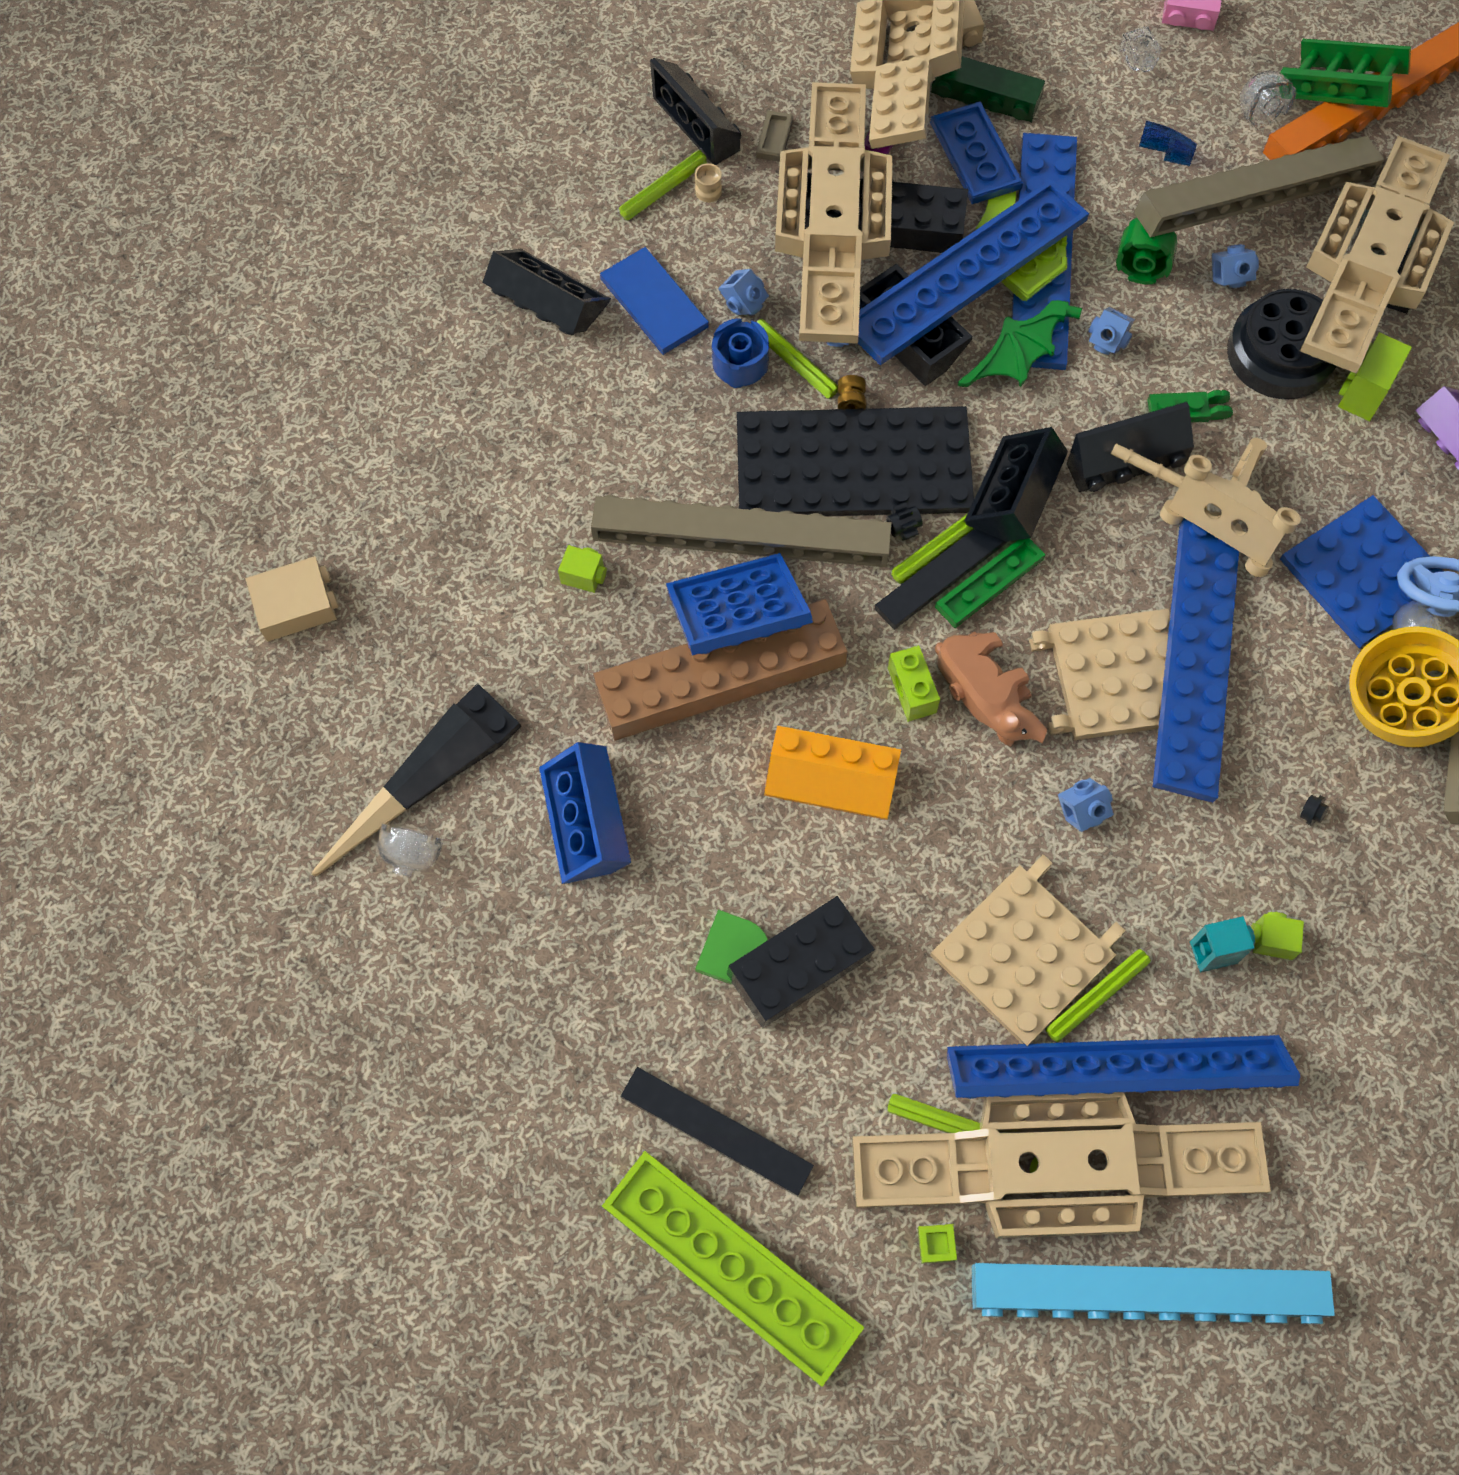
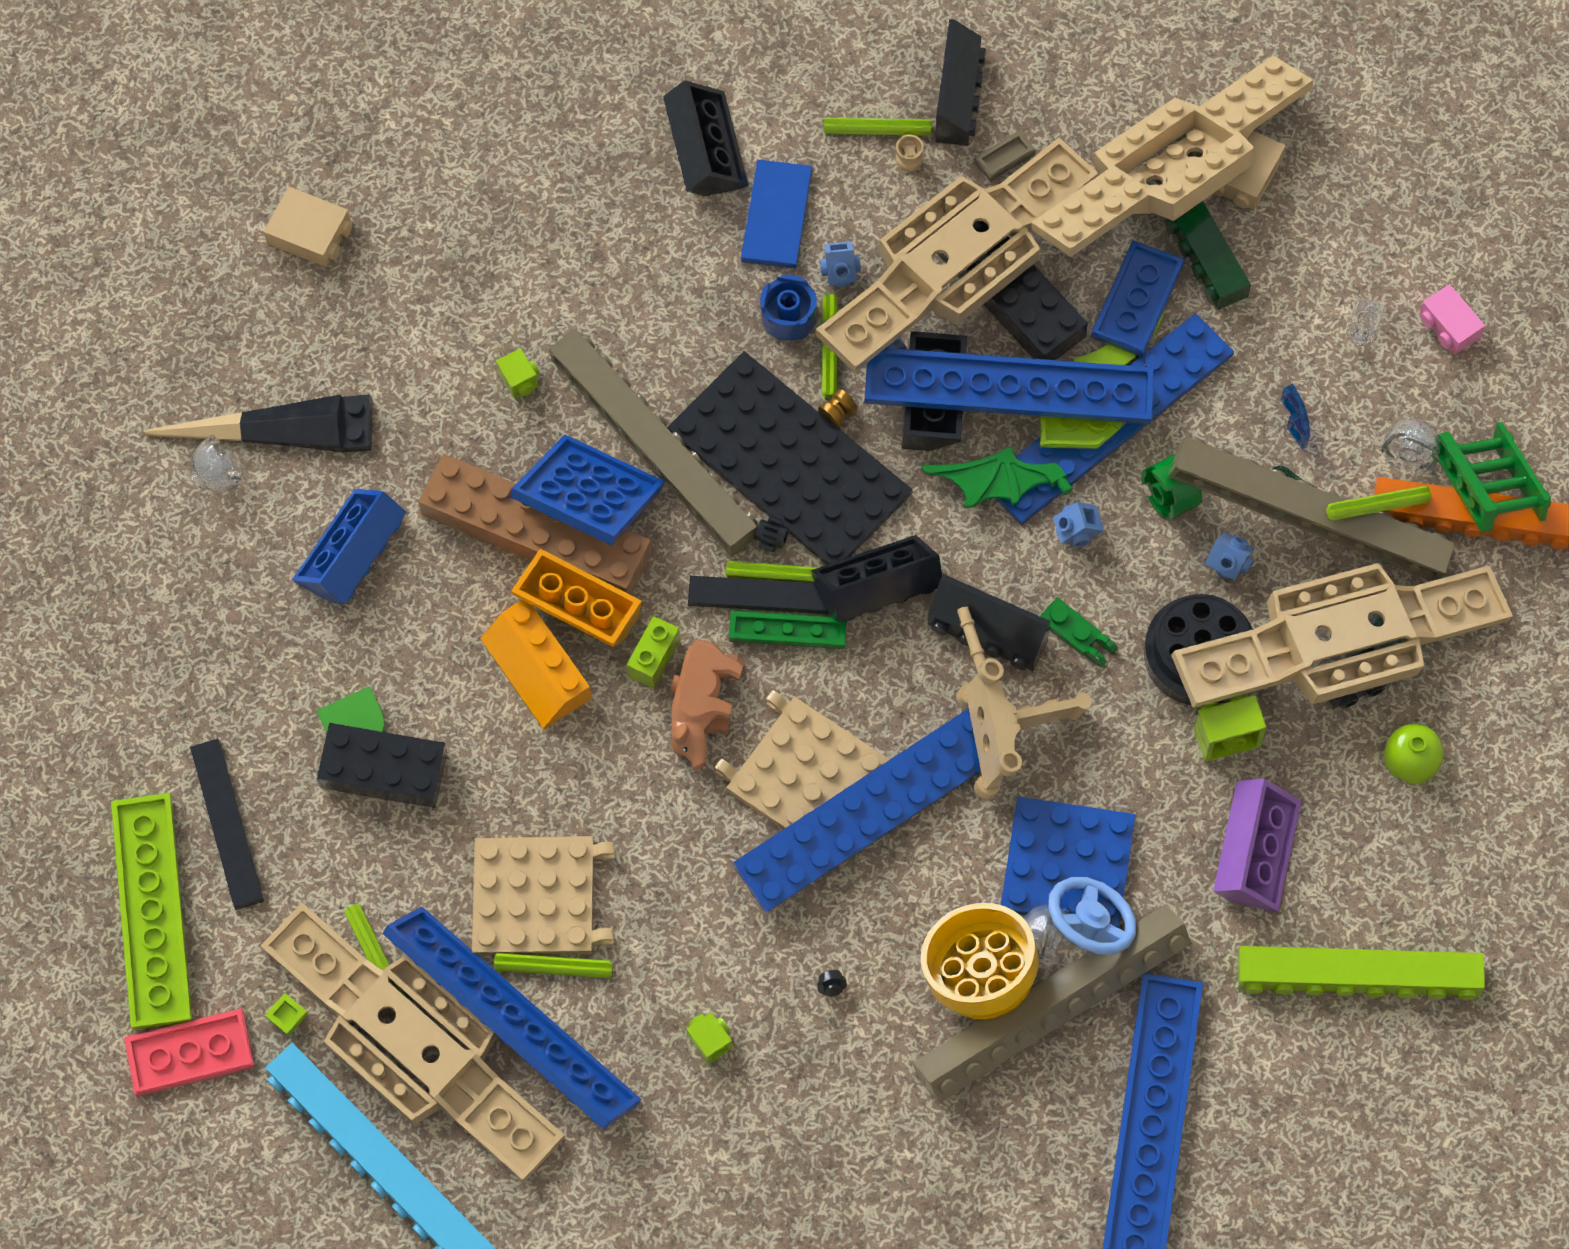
camera: 45 degrees right, 0 degrees up
medium blue brick [1058,778,1114,832] -> none
teal brick [1190,916,1255,972] -> none
none -> coral tile [124,1008,255,1097]
none -> light orange slope [511,549,642,647]
none -> lime axle [1326,486,1432,520]

